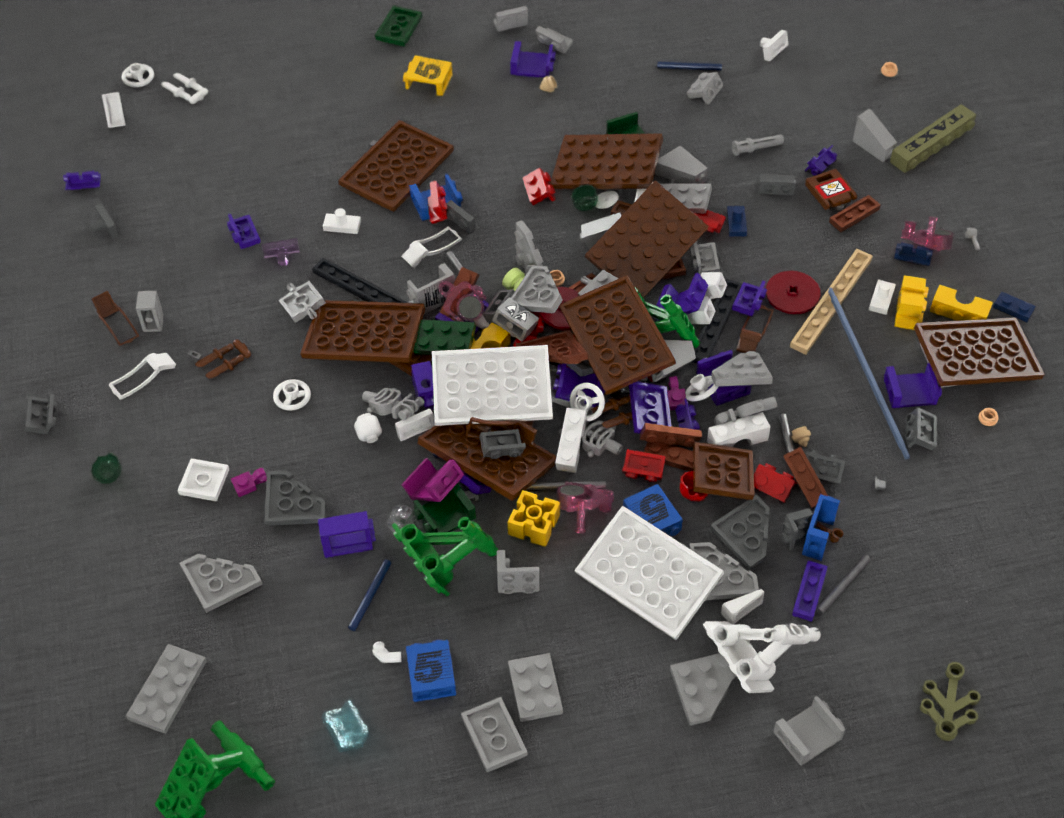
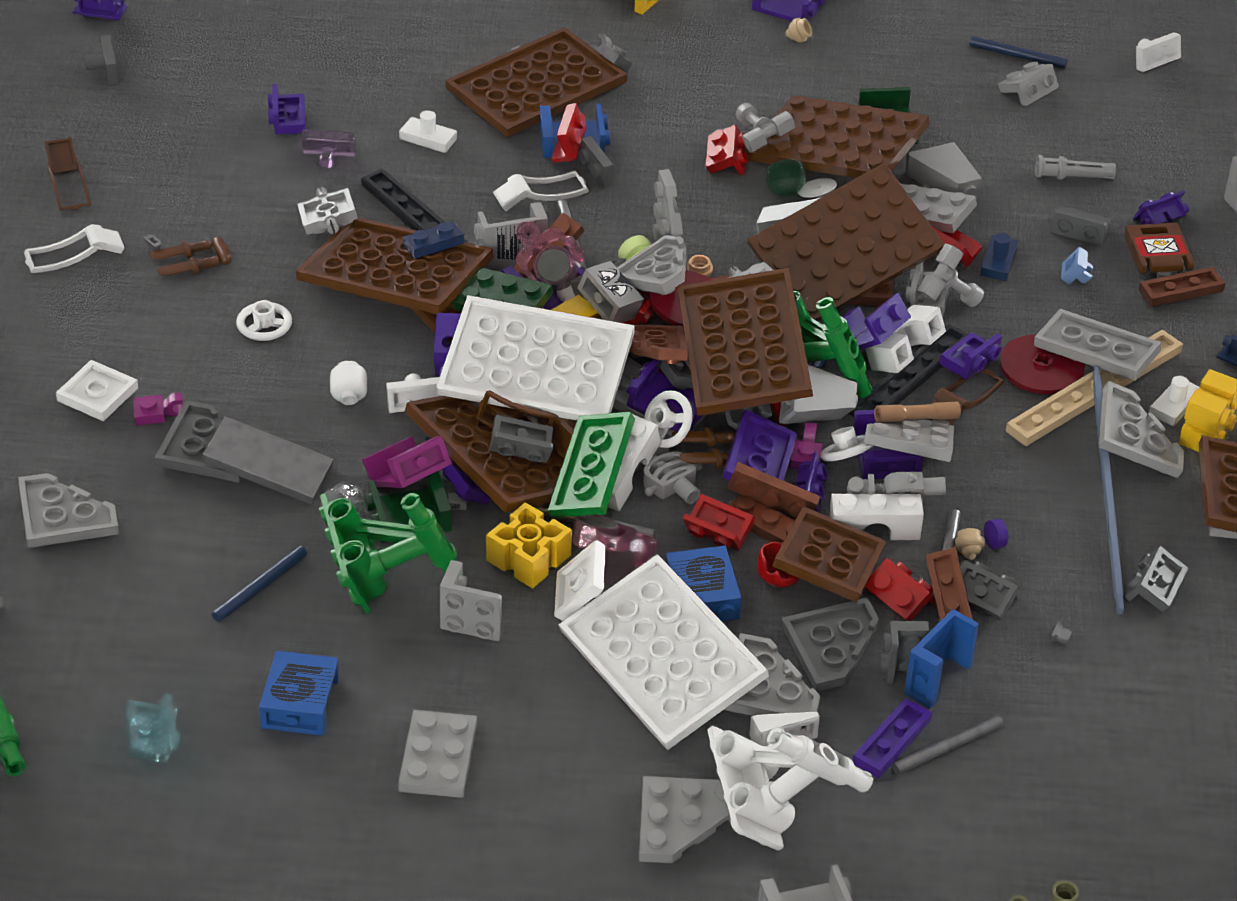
camera: 15 degrees right, 10 degrees down
light grey brick [136,291,164,332] -> none
dark purple window [318,511,376,558] -> none
light grey torso [362,388,424,420] -> none
white arm [372,642,401,663] -> none
light grey plate [461,697,528,773] -> none
reddish brown hand [816,522,844,543] -> none
dark purple panel [883,363,942,408] -> none
none -> flat silver tile [202,416,333,505]
none -> dark blue plate [403,221,465,259]
none -> green plate [548,412,635,517]
none -> white plate [554,540,605,621]
none -> flat silver plate [591,33,632,71]
none -> light grey bar [735,103,796,152]
none -> medium nougat piece [874,402,961,423]
none -> light grey bar [917,243,984,307]
none -> dark purple tile [984,519,1009,550]
none -> light grey plate [1034,309,1161,381]
none -> medium blue tile [1061,247,1093,285]
none -> light grey plate [1099,381,1184,478]

